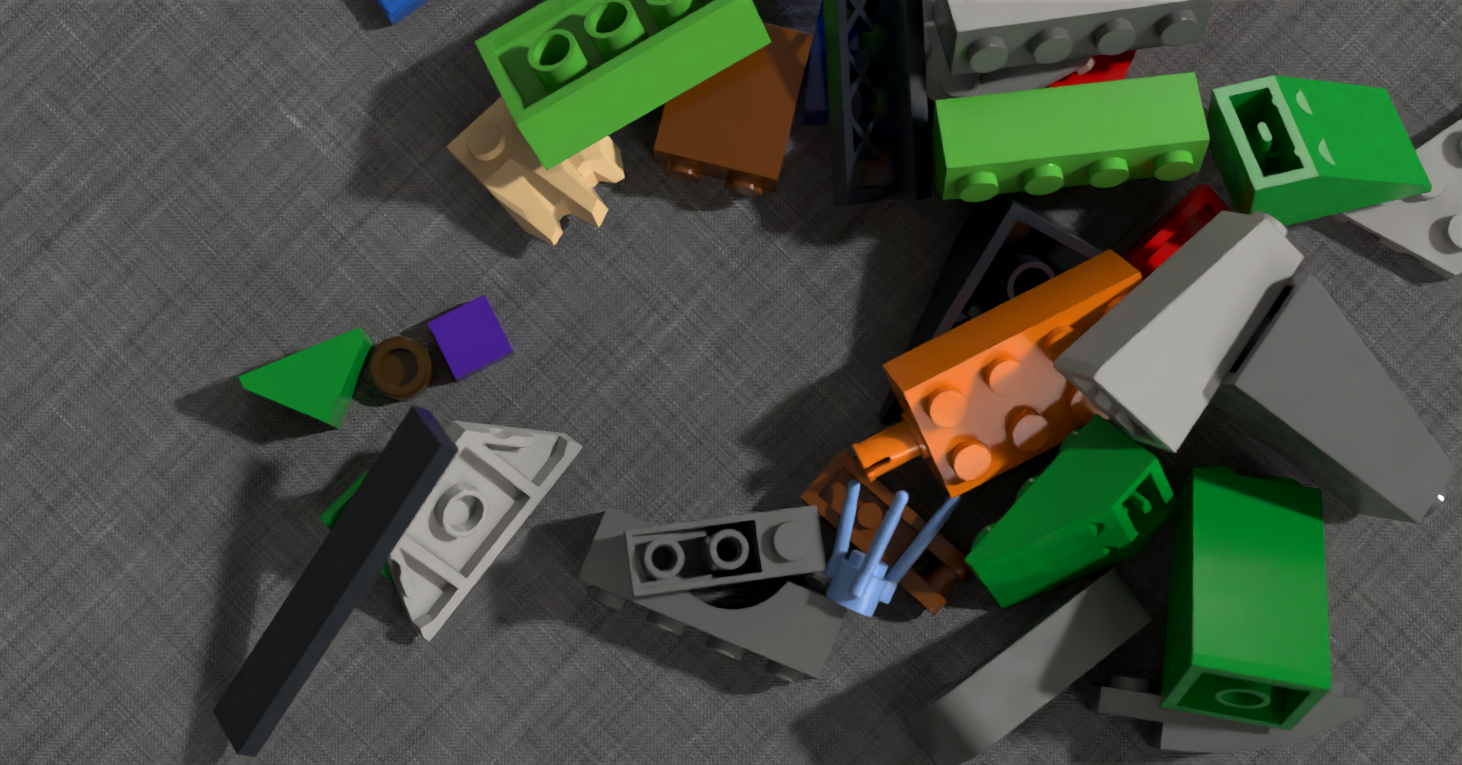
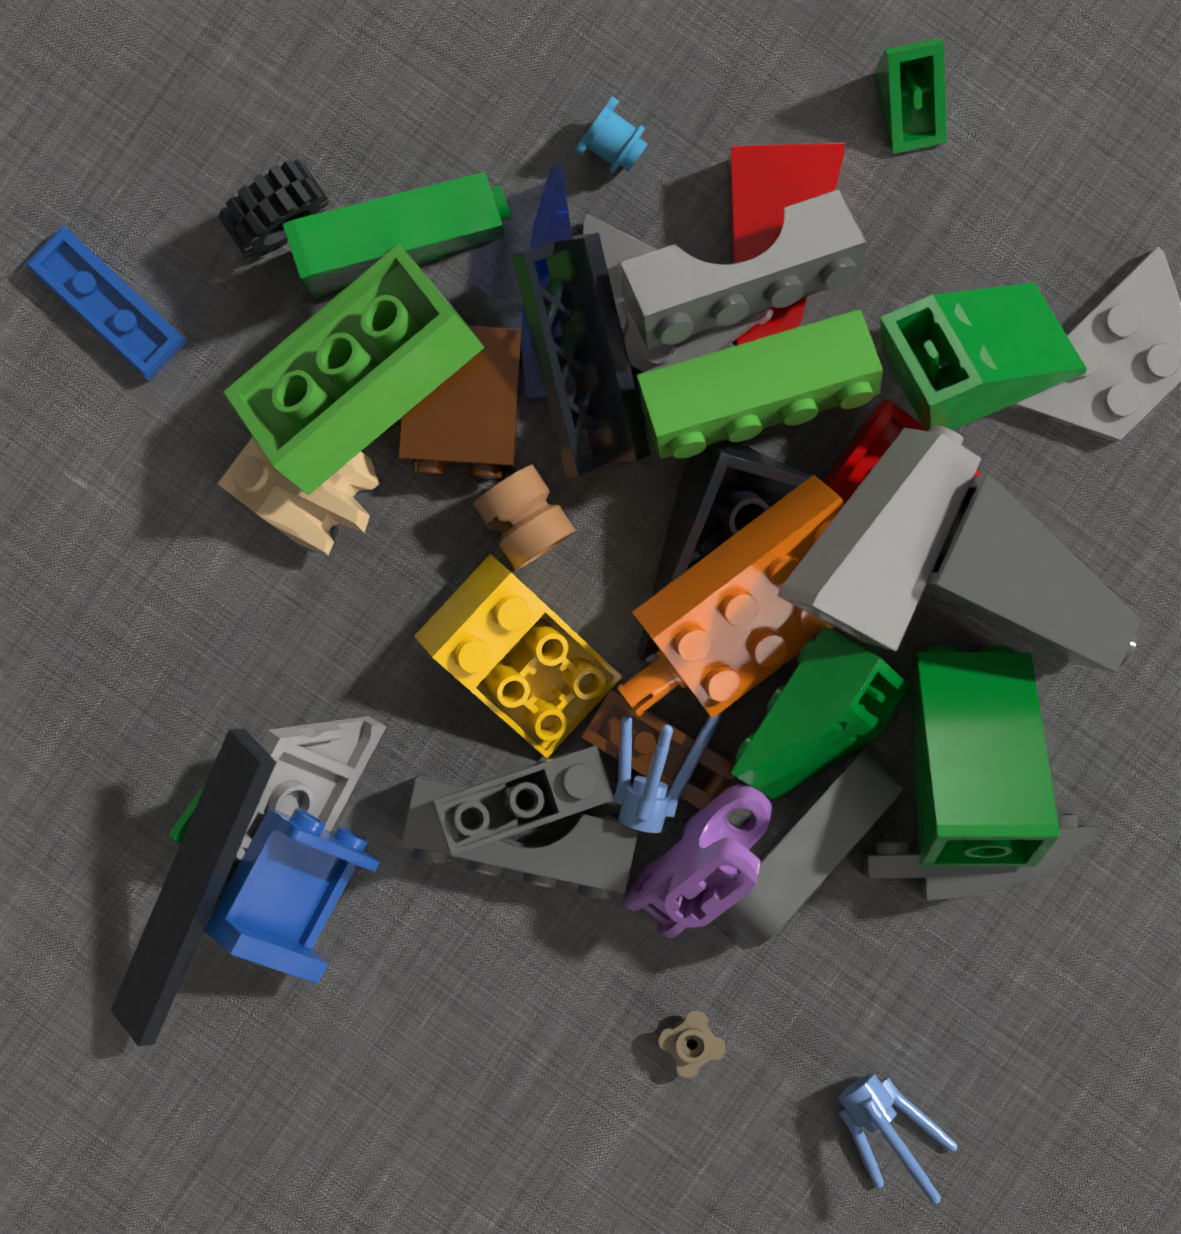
camera: 10 degrees left, 5 degrees up
green slope [238,327,374,429] -> none
dark brown tile [368,336,434,401] -> none
dark purple tile [428,294,515,382] -> none
none -> blue panel [204,807,381,984]
none -> yellow slope [414,554,623,758]
none -> medium nougat wheel [472,465,576,571]
none -> medium lavender piece [623,784,772,939]

